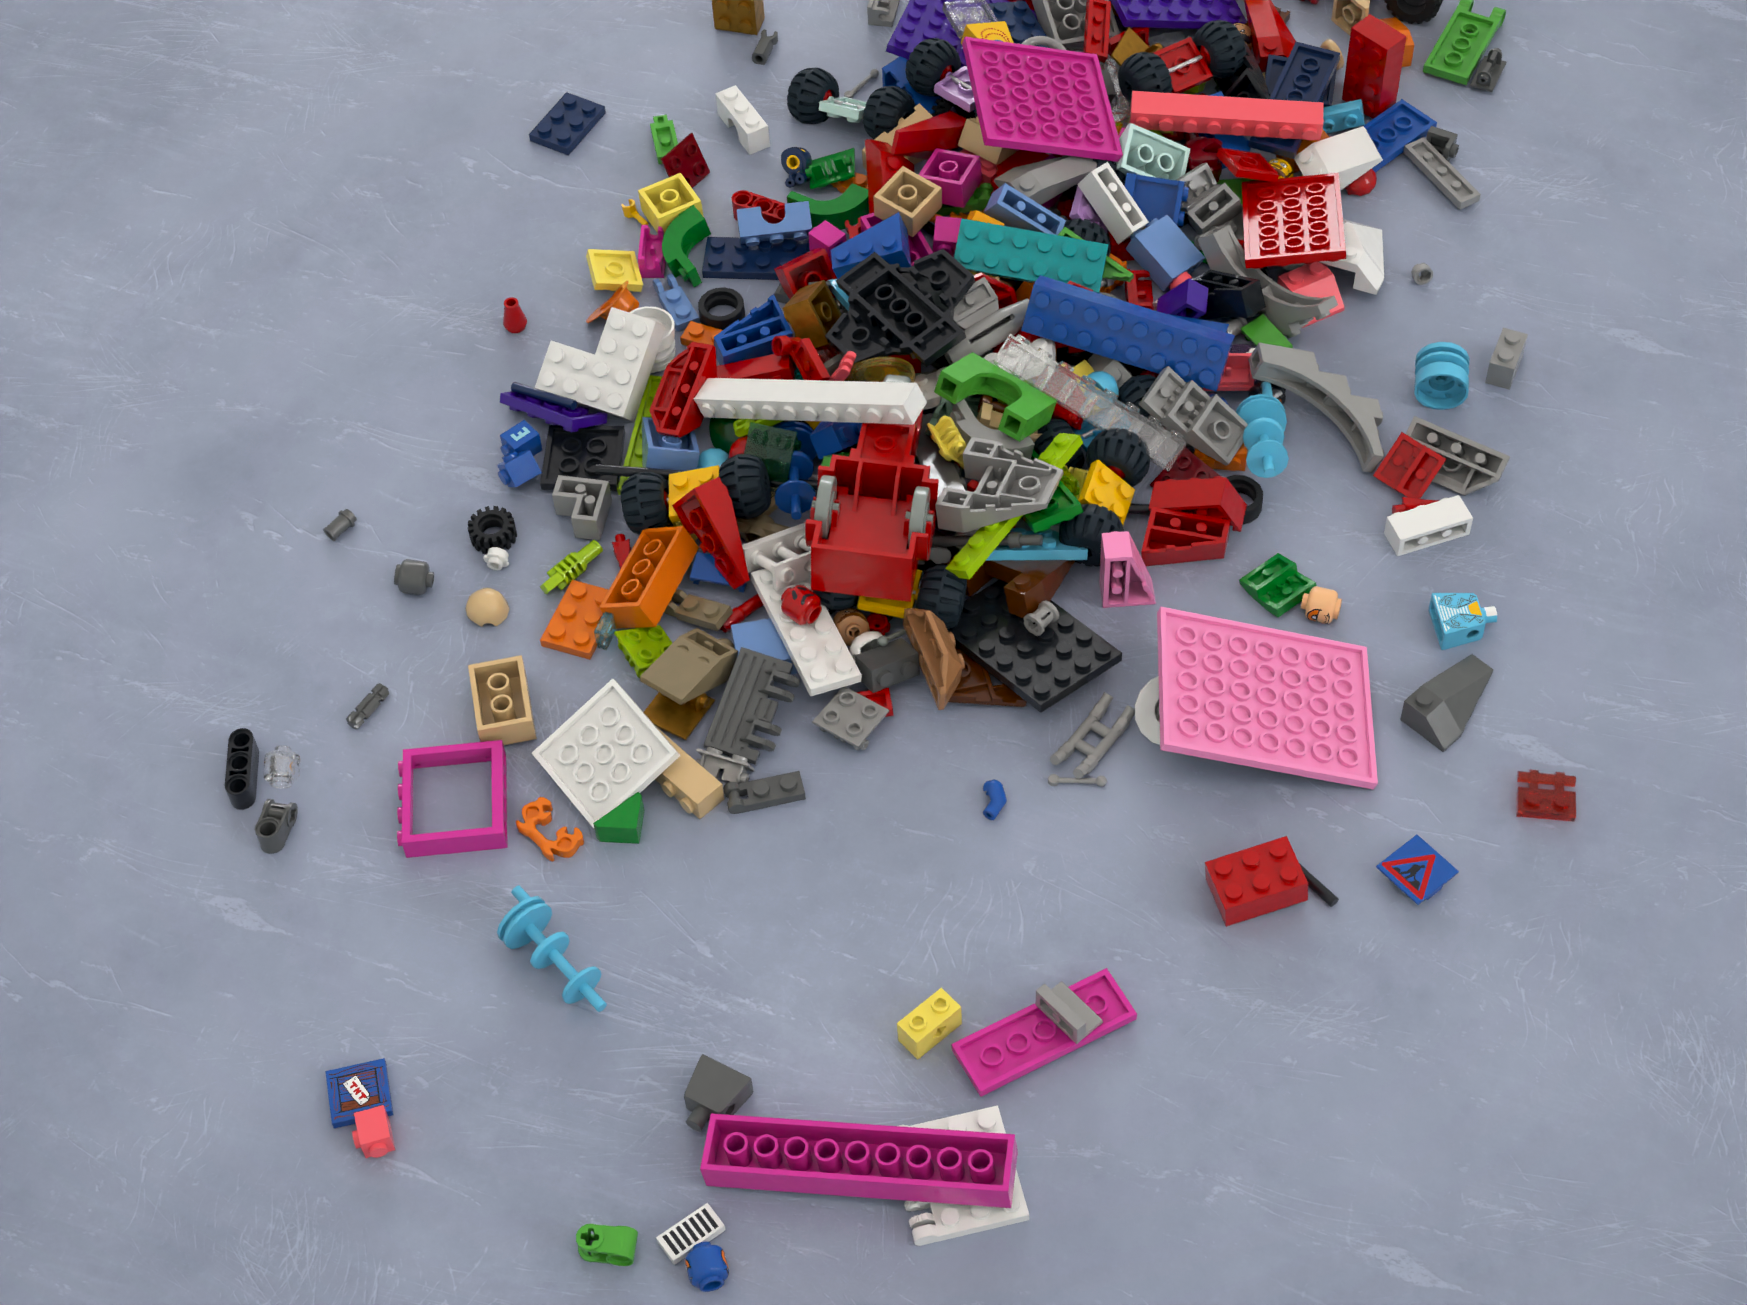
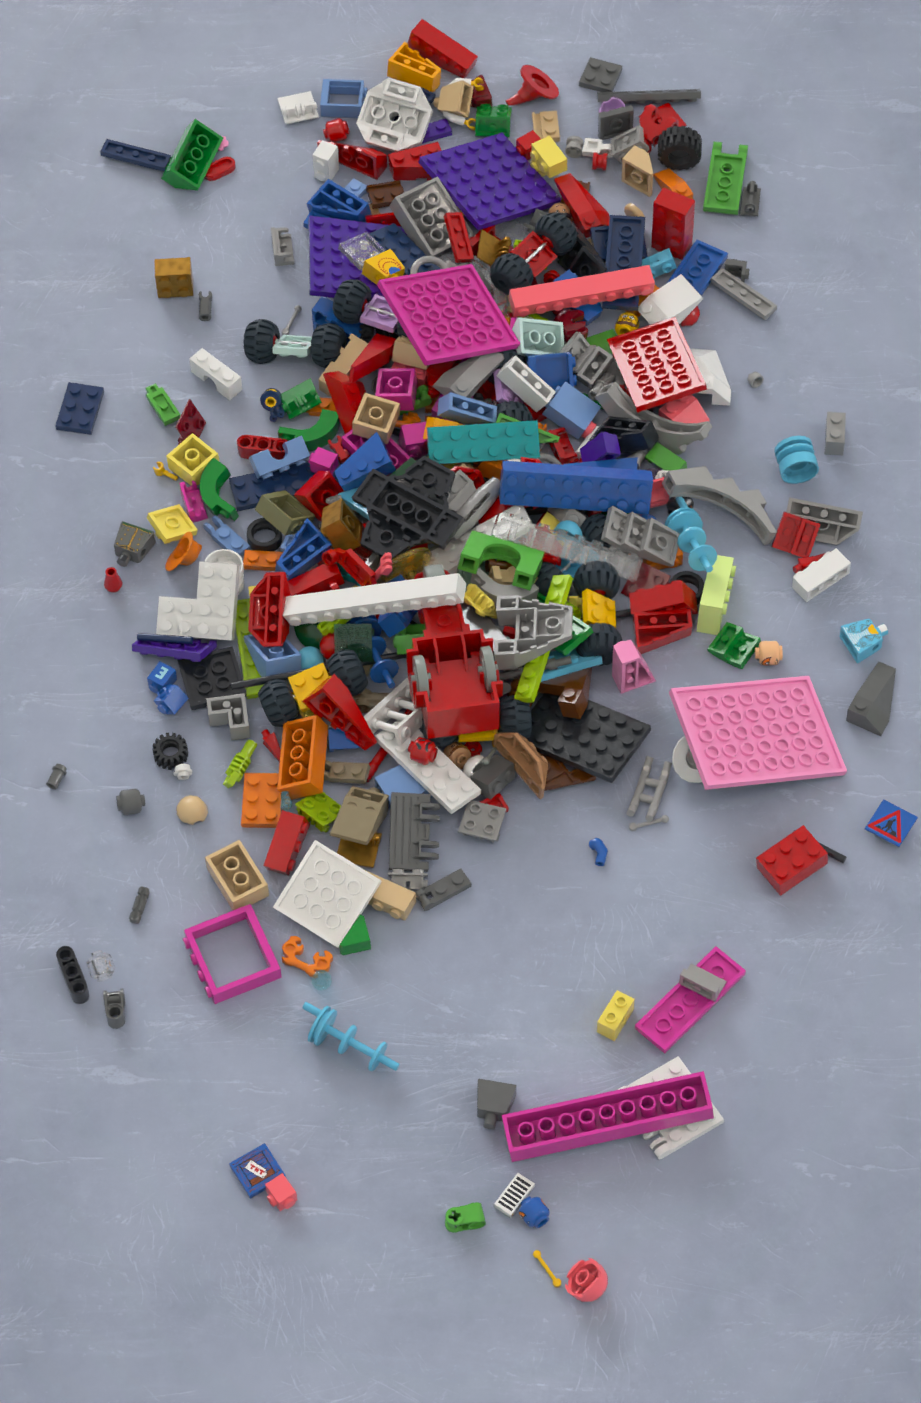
camera: 20 degrees left, 5 degrees up
light grey bush [1024,600,1059,636] -> none
red tile [1216,148,1279,183] -> none
none -> dark grey torso [114,521,156,567]
none -> olive window [255,490,315,536]
none -> red wedge [263,810,311,876]
none -> clear light blue plate [311,970,332,991]
none -> yellowish green wedge [697,555,736,635]

